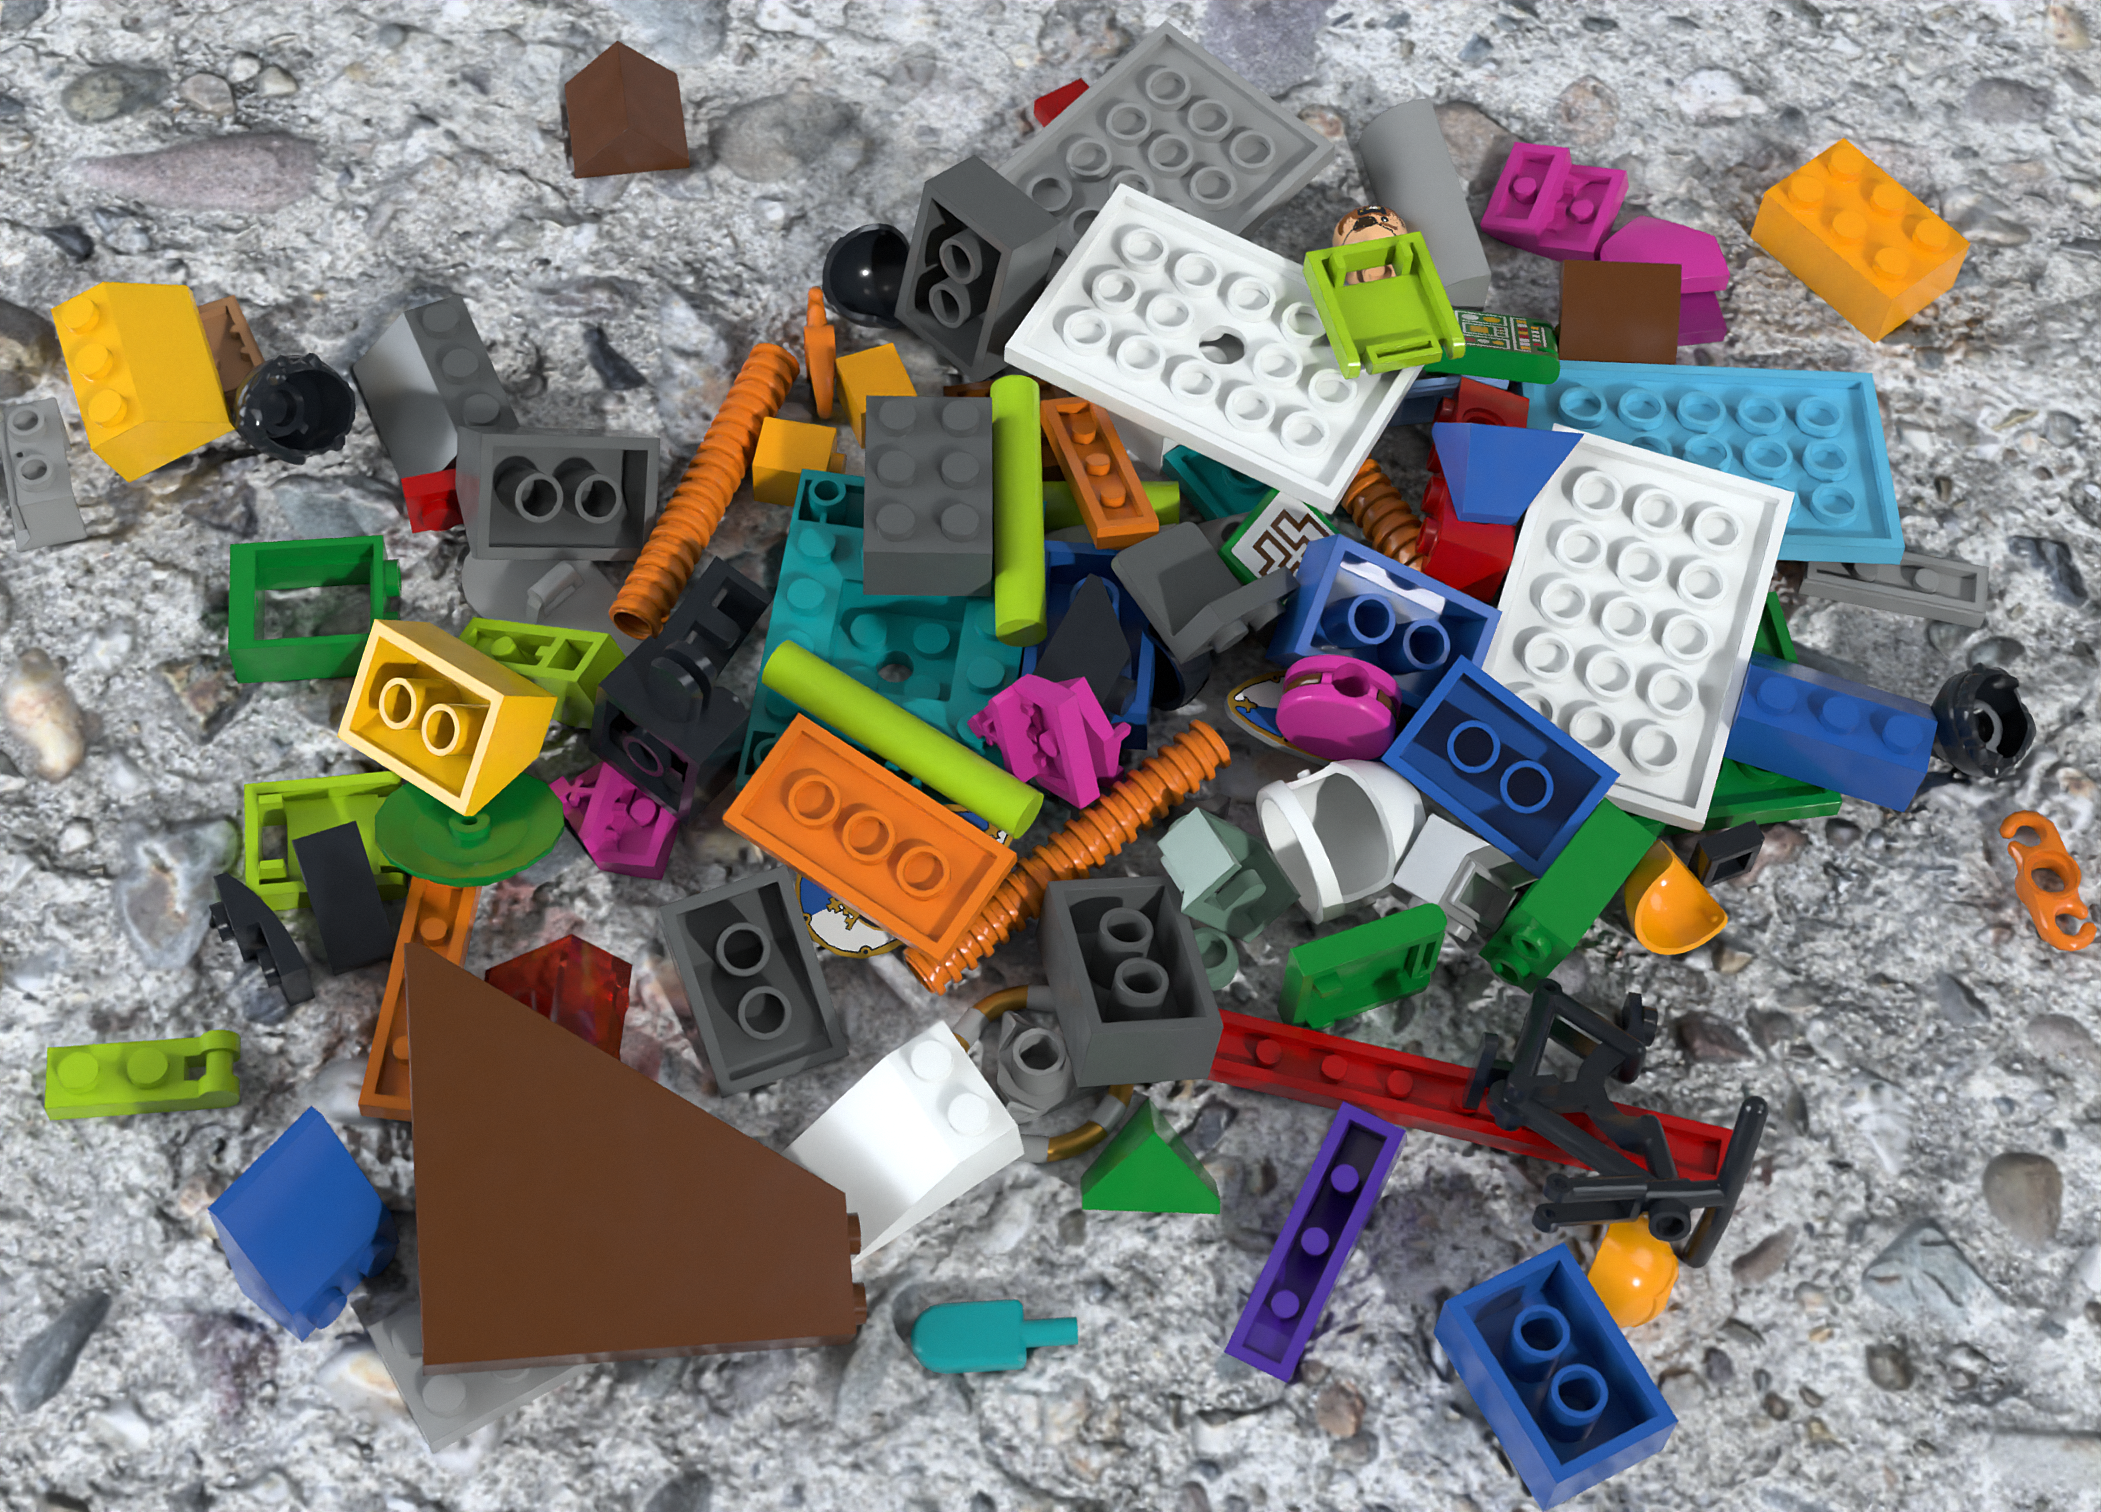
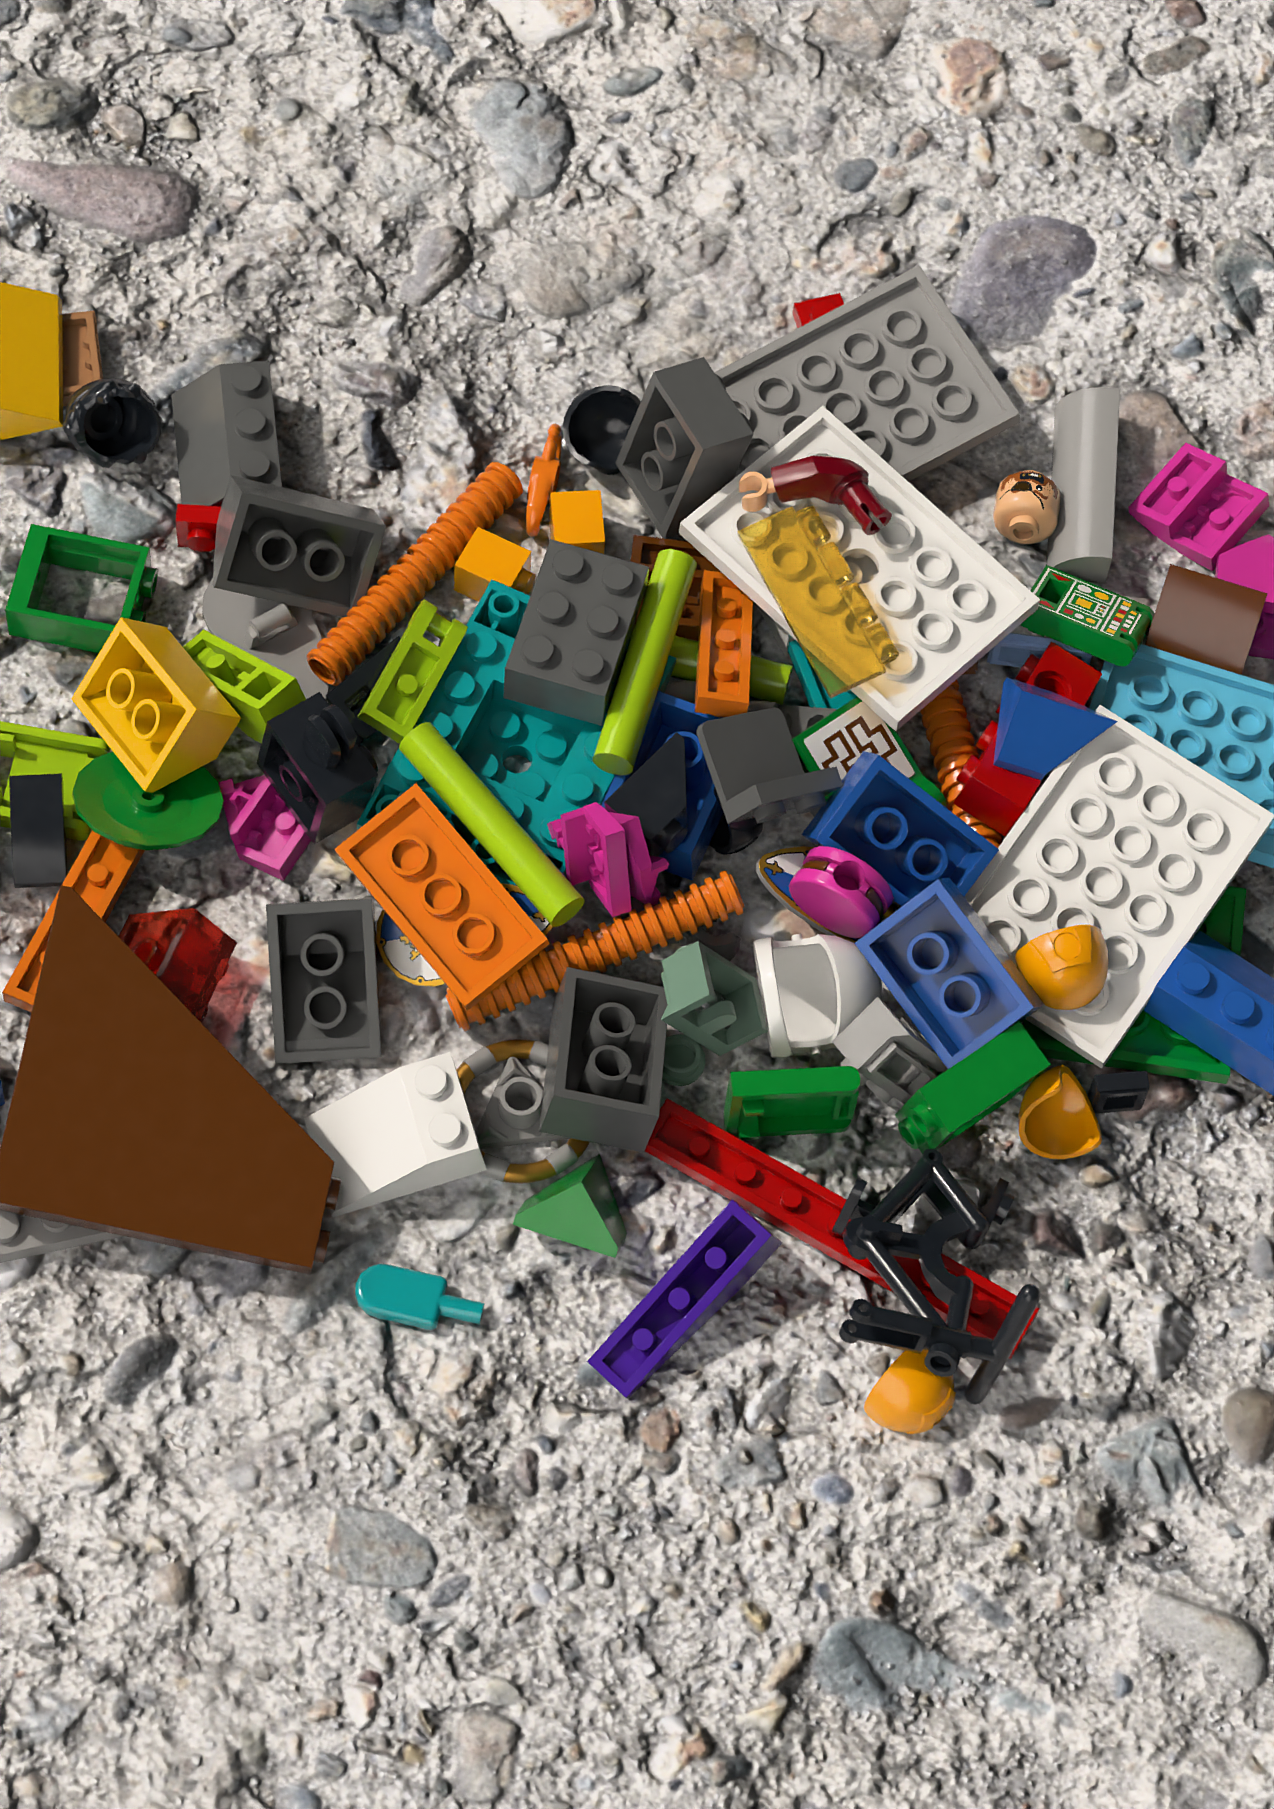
camera: 15 degrees right, 5 degrees up
reddish brown slope [564,40,690,179] -> none
lime container [1302,231,1465,380] -> none
blue brick [1433,1242,1678,1512] -> none
none -> lime plate [357,599,468,744]
none -> clear yellow windscreen [737,506,899,699]
none -> dark red arm [739,456,892,535]
none -> light orange helmet [1015,925,1109,1010]

